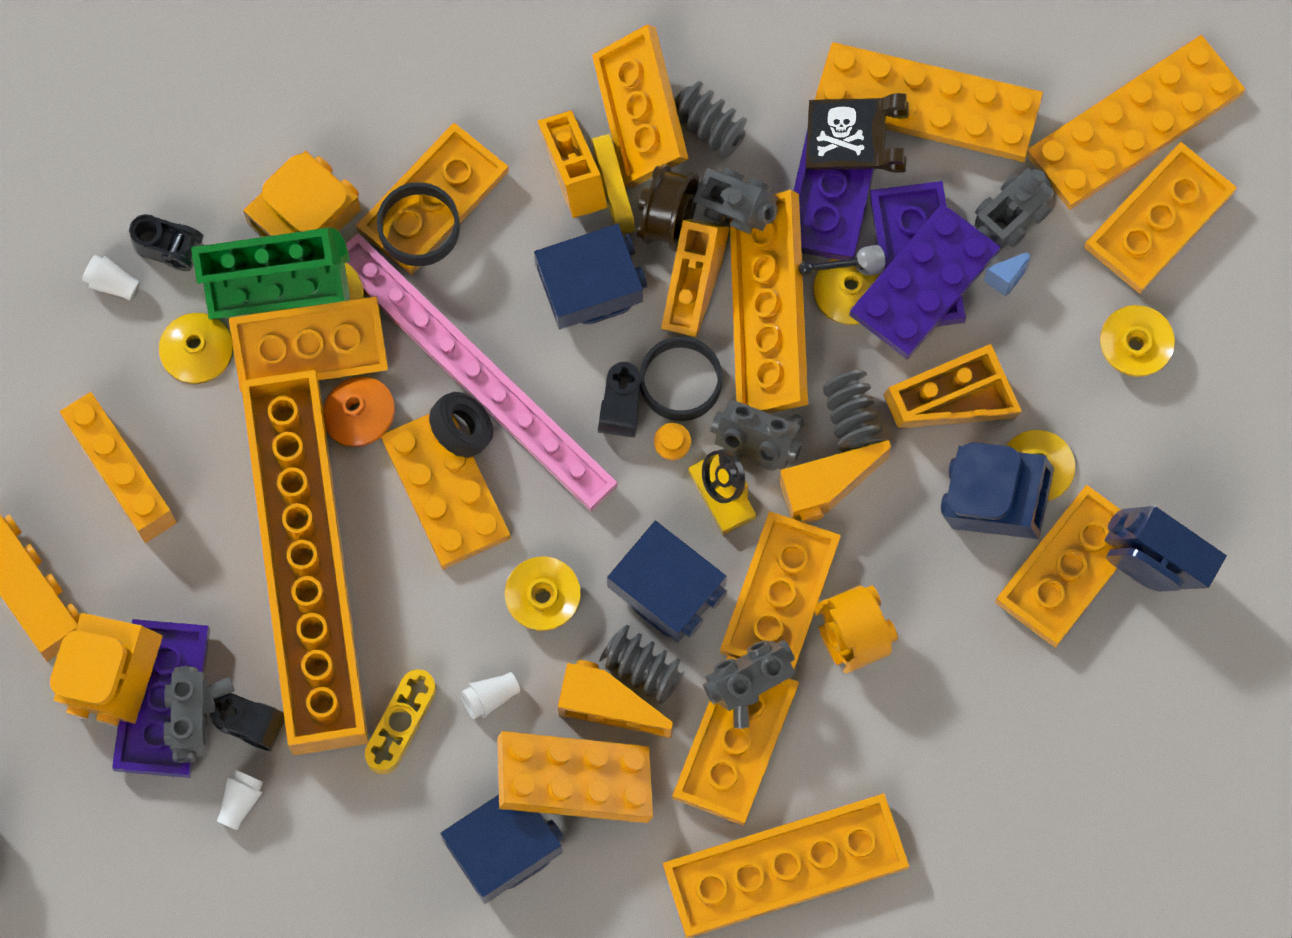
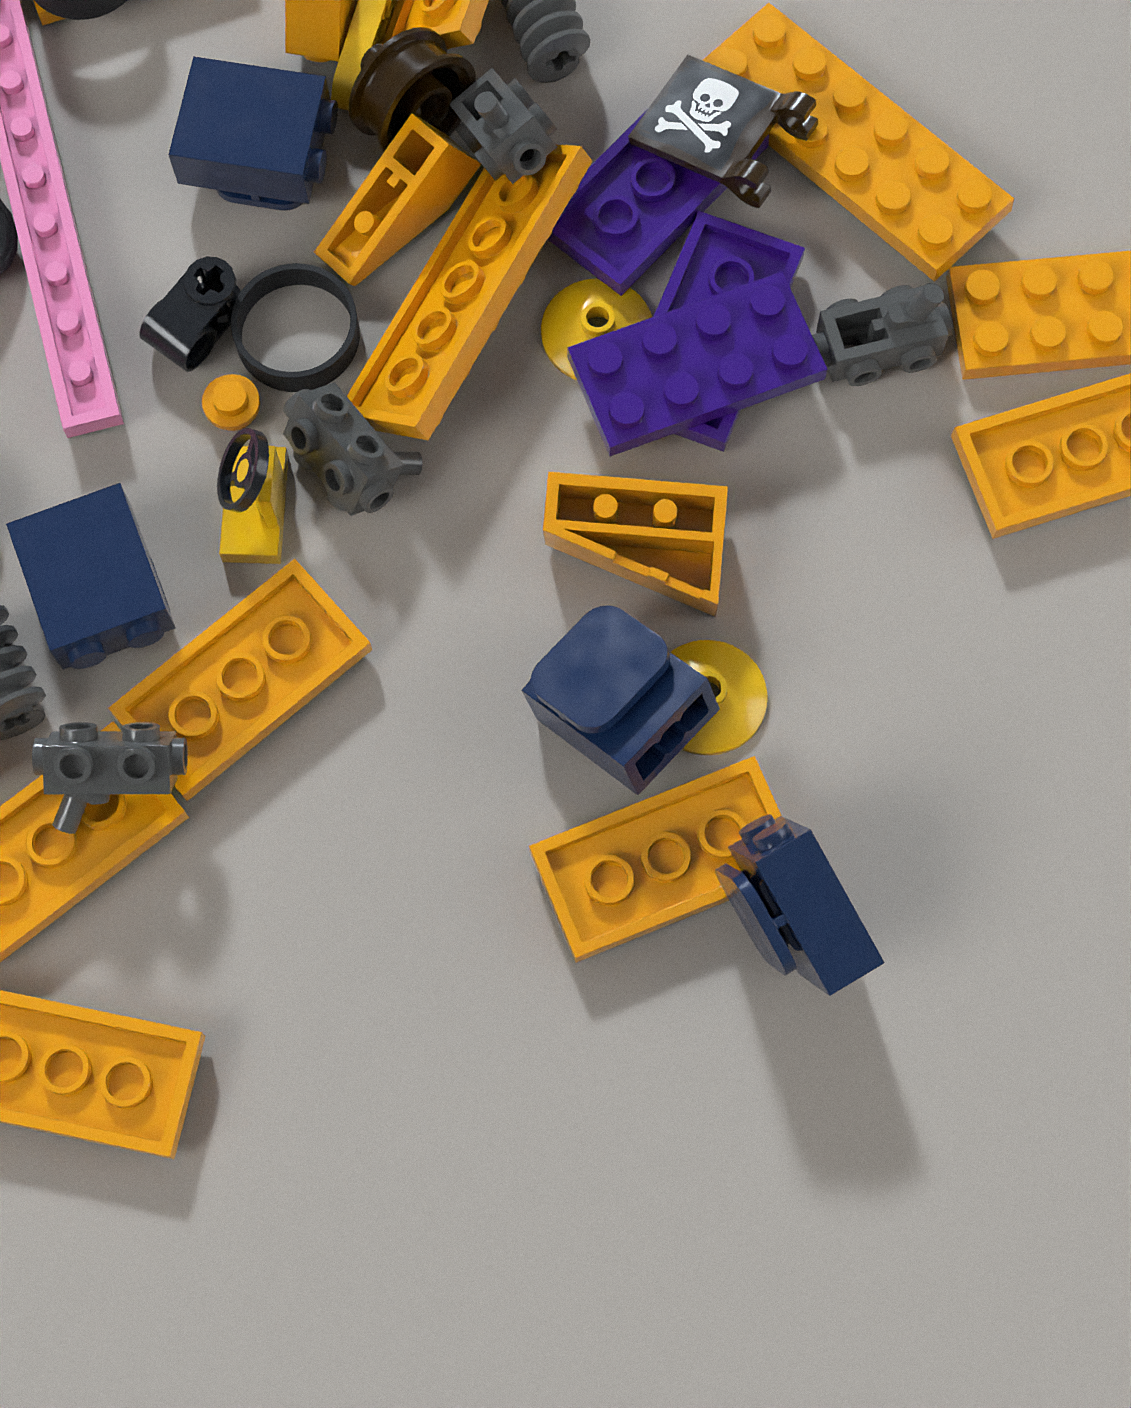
camera: 30 degrees right, 0 degrees up
light orange slope [779,440,891,523] -> none
hinge [799,245,885,276] -> none
light orange brick [815,585,898,674] -> none
dark grey piece [823,370,886,452] -> none
medium blue slope [984,252,1031,296] -> none
yellow dish [1100,305,1175,377] -> none

